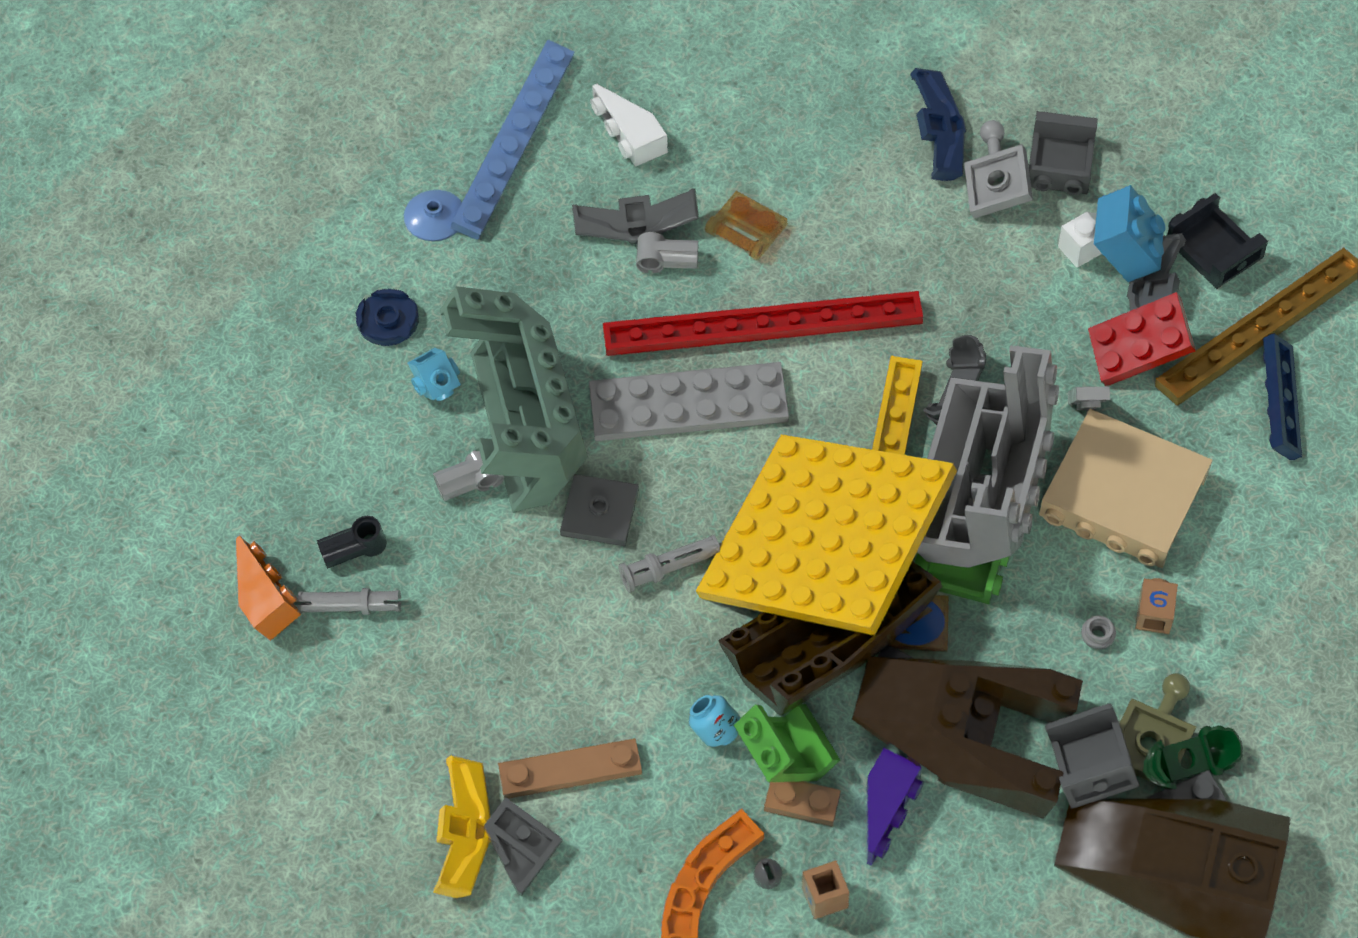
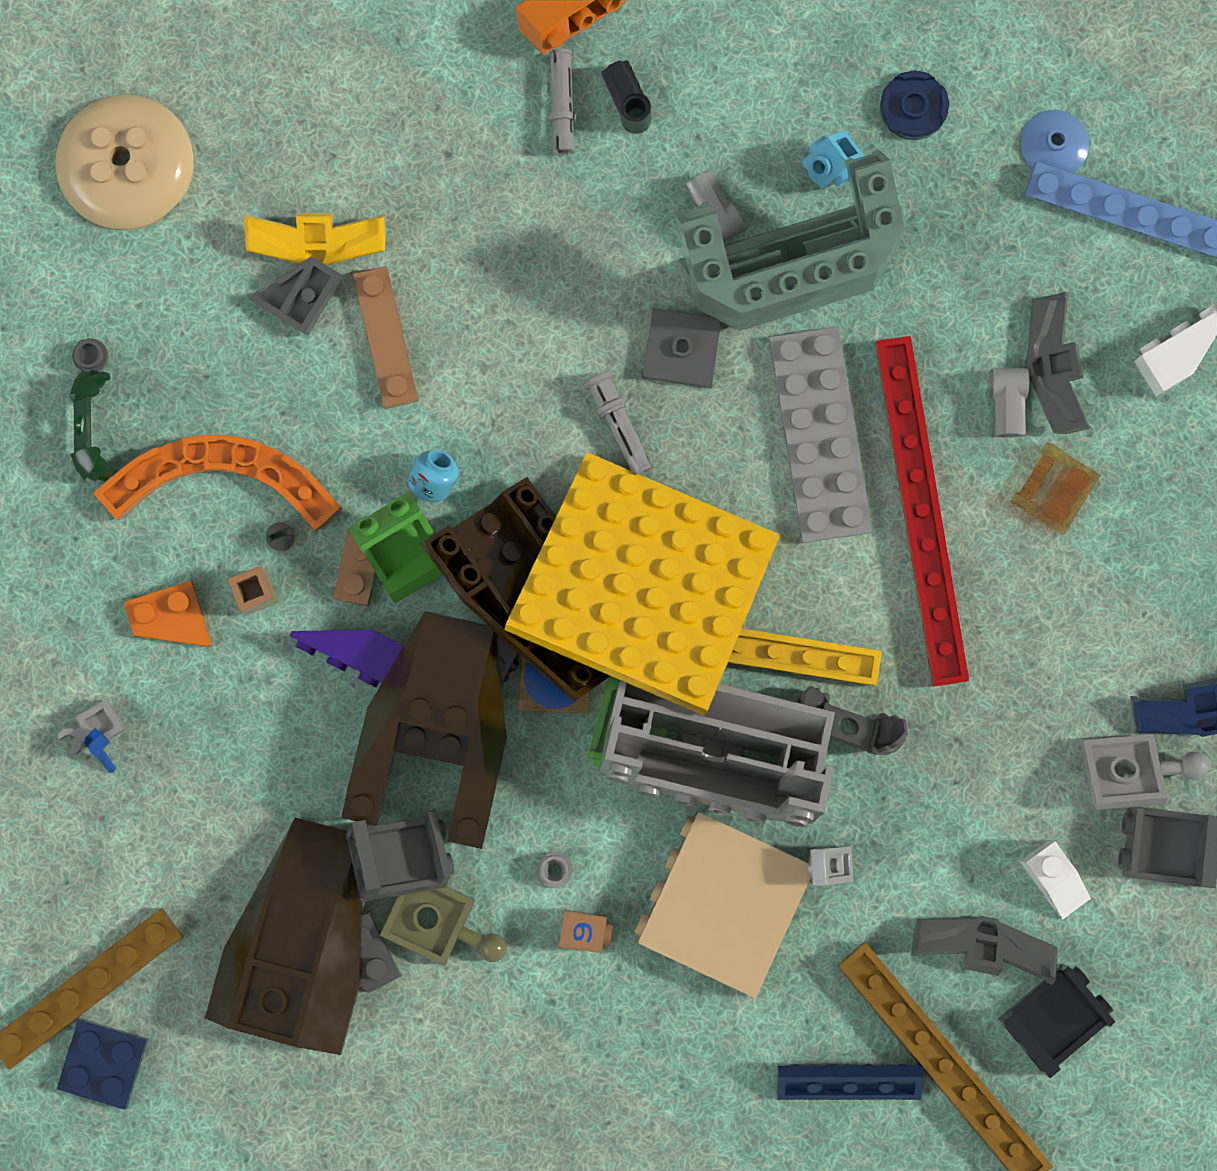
camera: 85 degrees right, 25 degrees up
red plate [1088,292,1196,386] -> none
dark azure brick [1094,185,1165,282] -> none
dark green piece [1143,725,1243,789] -> none

